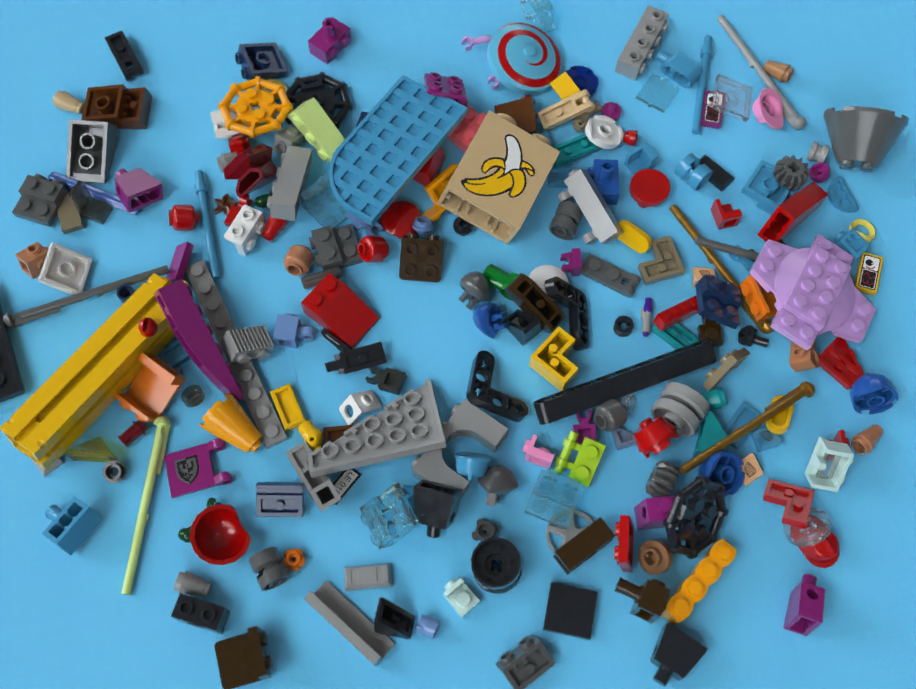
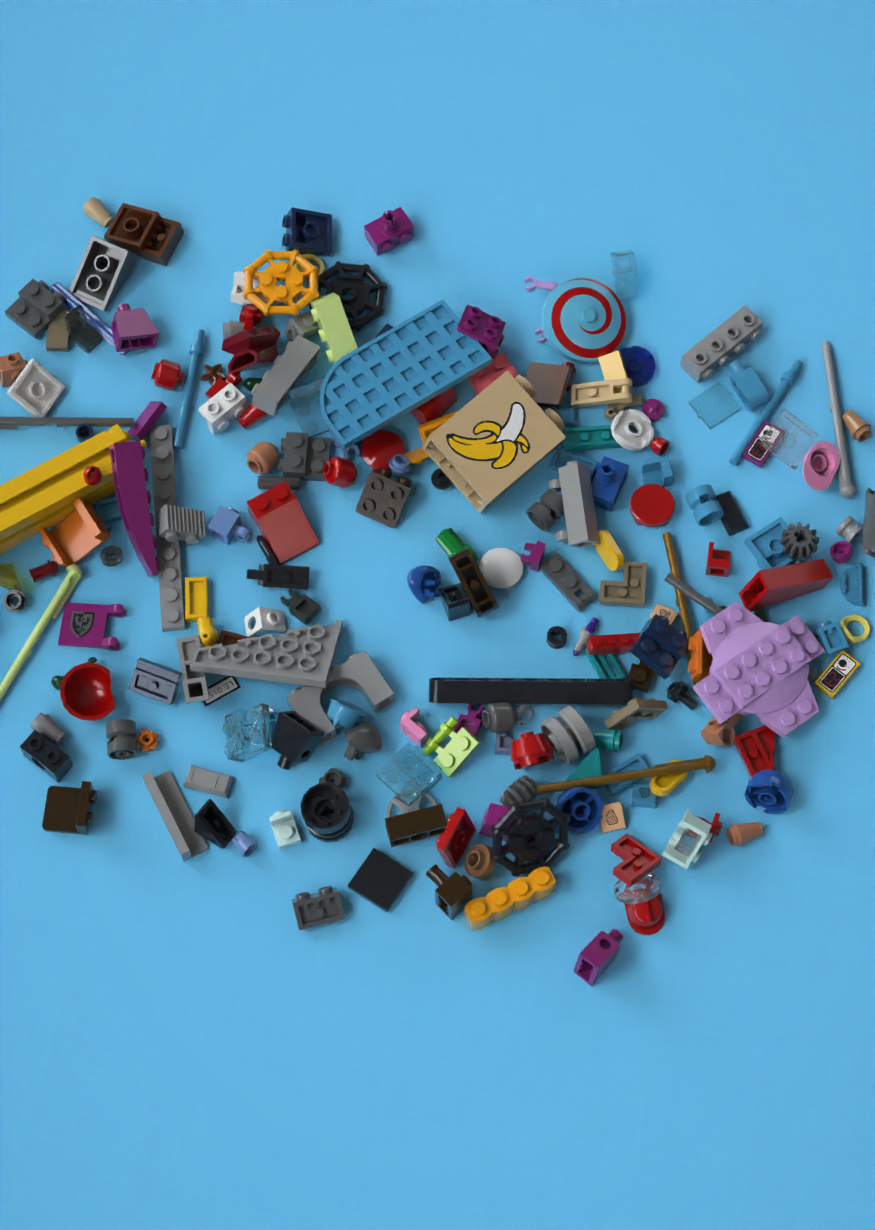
camera: 25 degrees right, 0 degrees up
black plate [104,30,144,81] -> none
light orange cone [199,393,262,453] -> none
dark grey piece [458,271,490,310] -> none
black beam [466,350,528,422] -> none
yellow brick [529,326,579,391] -> none
black beam [544,276,590,351] -> none
black torso [650,622,708,687] -> none

